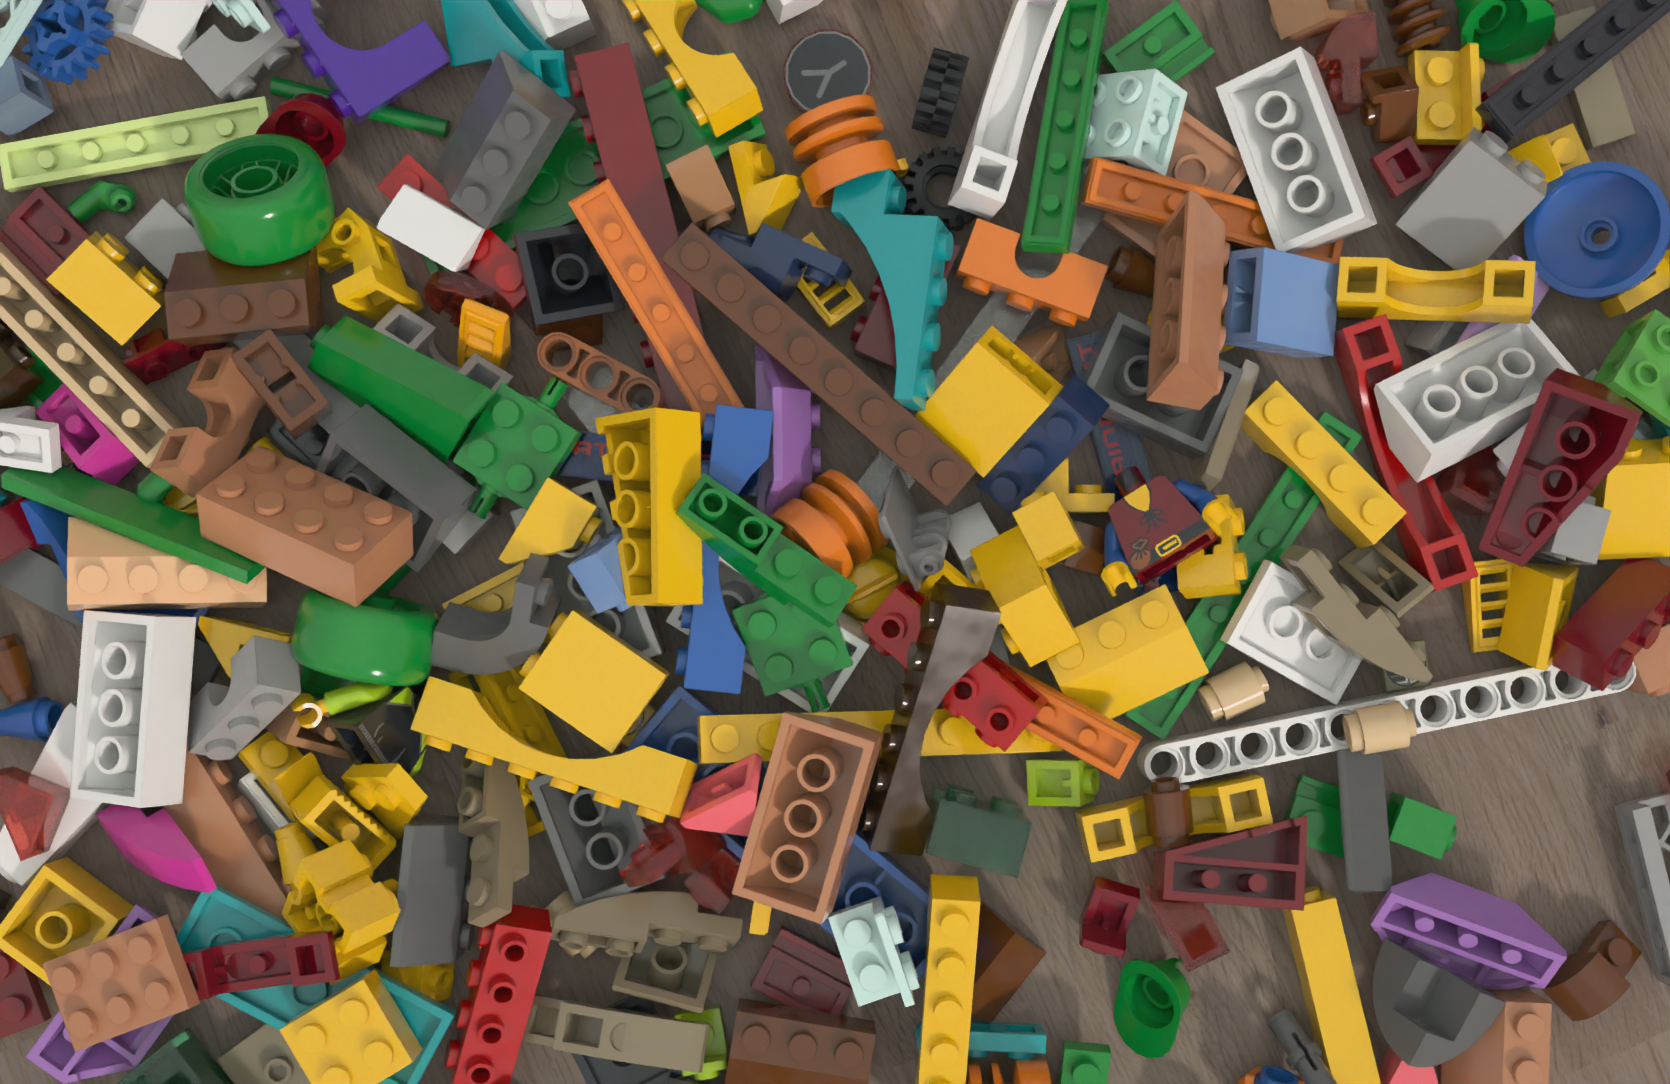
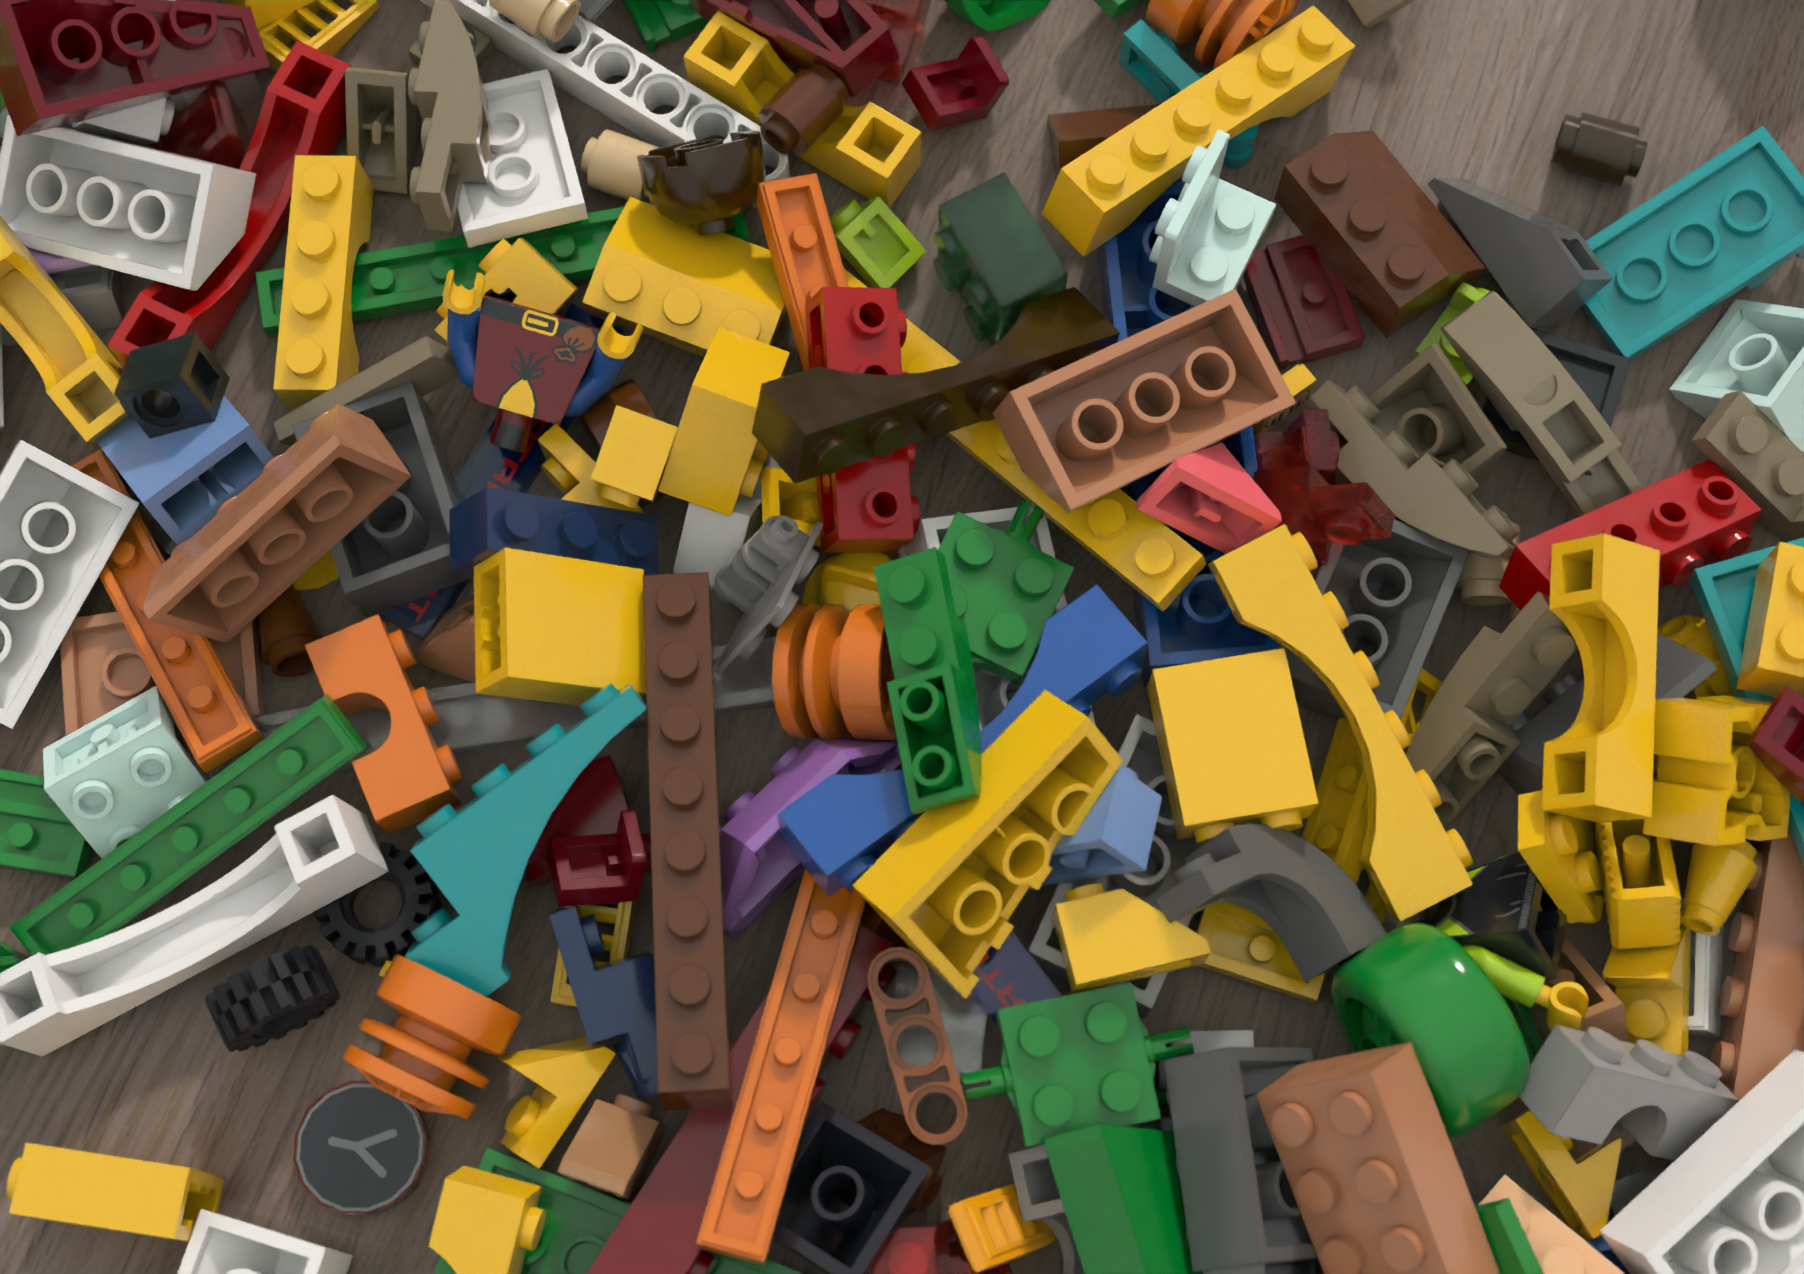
camera: 135 degrees left, 15 degrees down
none -> black brick [114,332,230,439]
none -> dark red bracket [548,810,652,907]
none -> dark brown cylinder [637,131,766,235]
none -> yellow arch [1542,534,1660,823]

